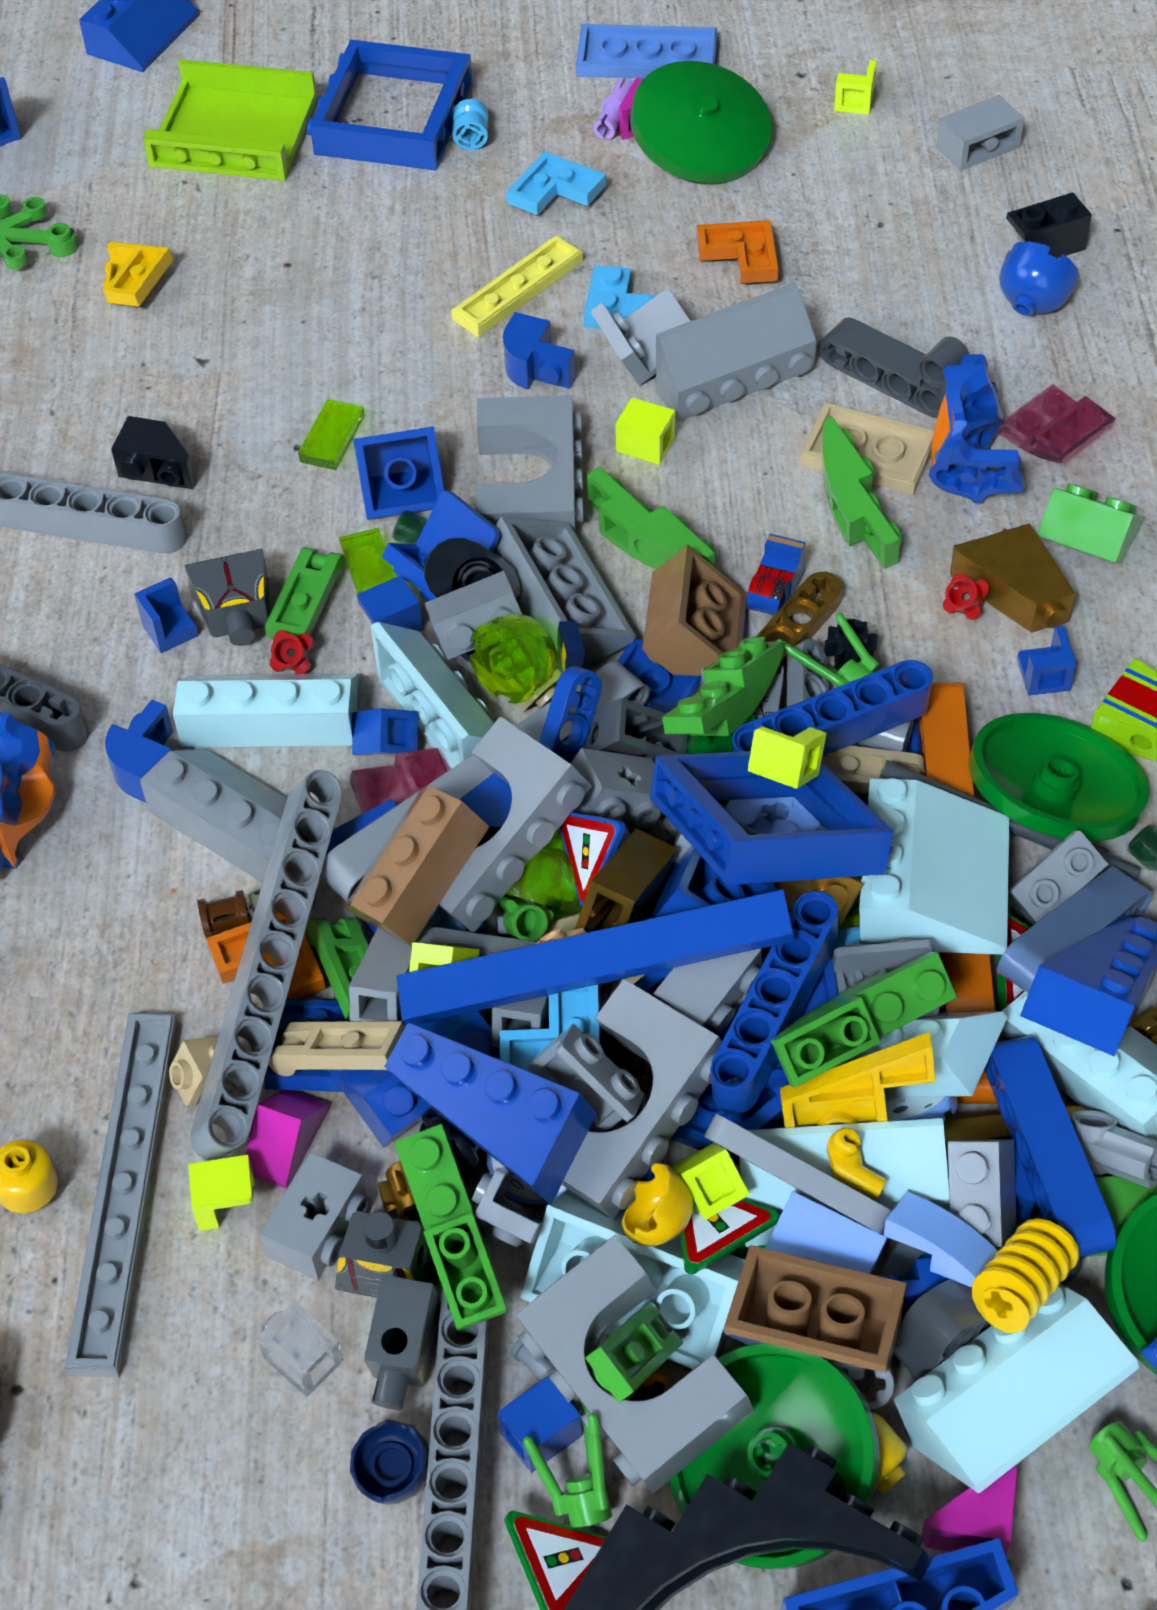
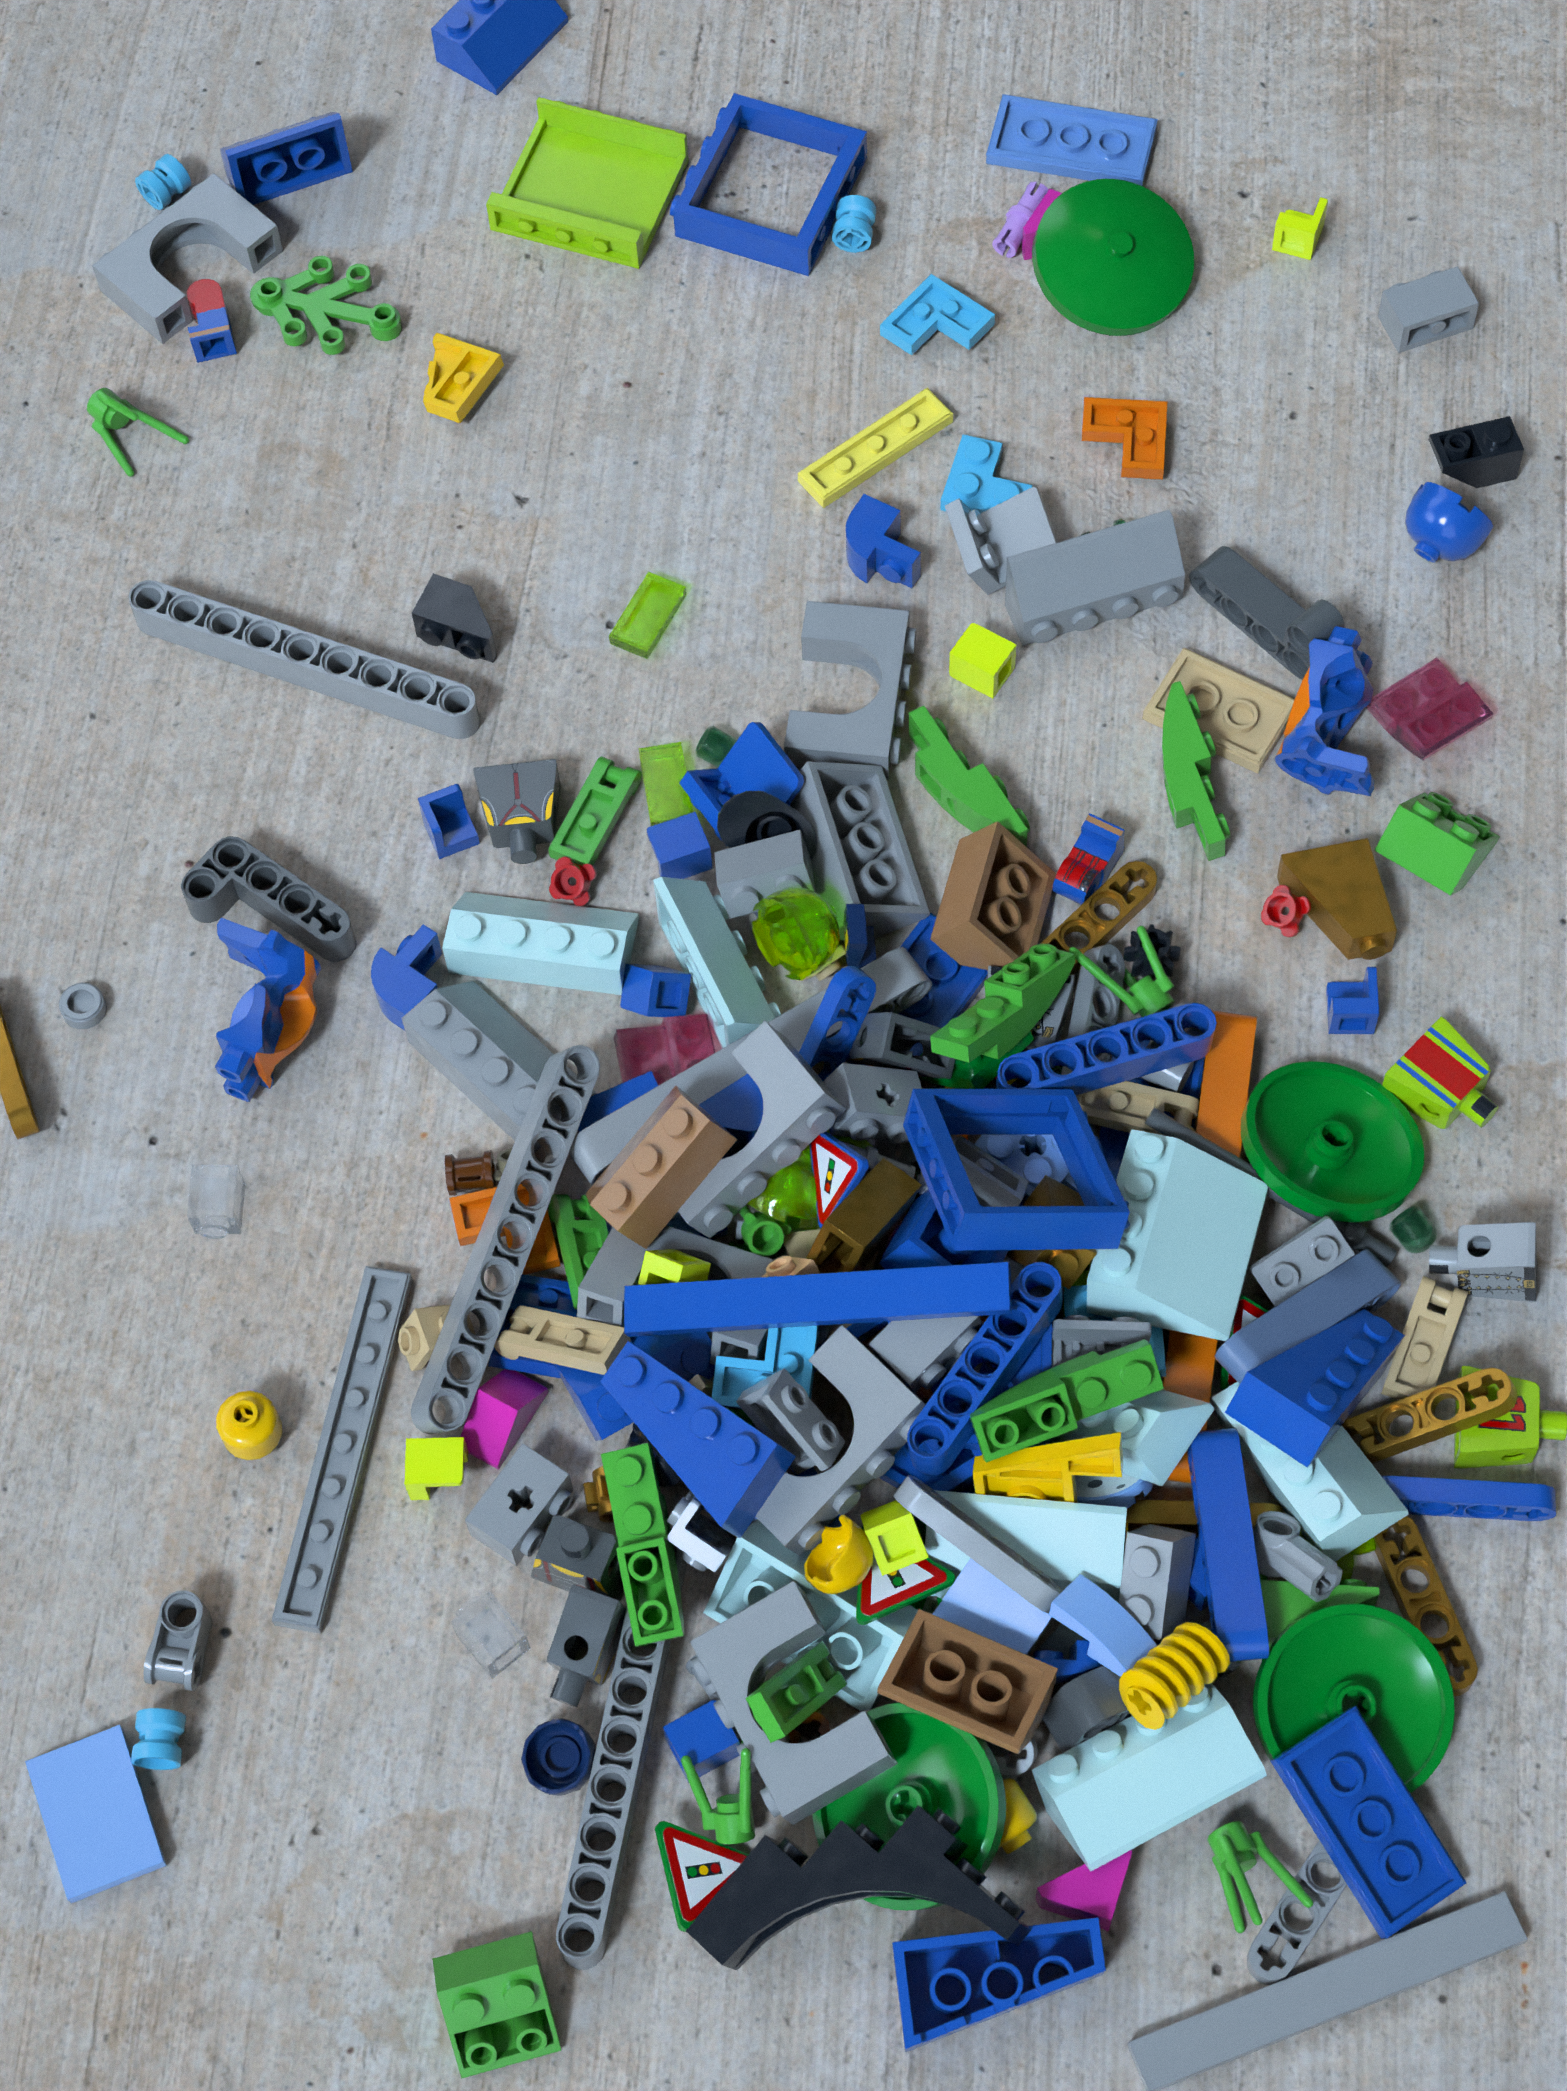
camera: 10 degrees right, 10 degrees up
blue slope [353,426,444,520] -> none
neon yellow panel [748,727,826,789] -> none
yellow arm [826,1128,887,1201] -> none

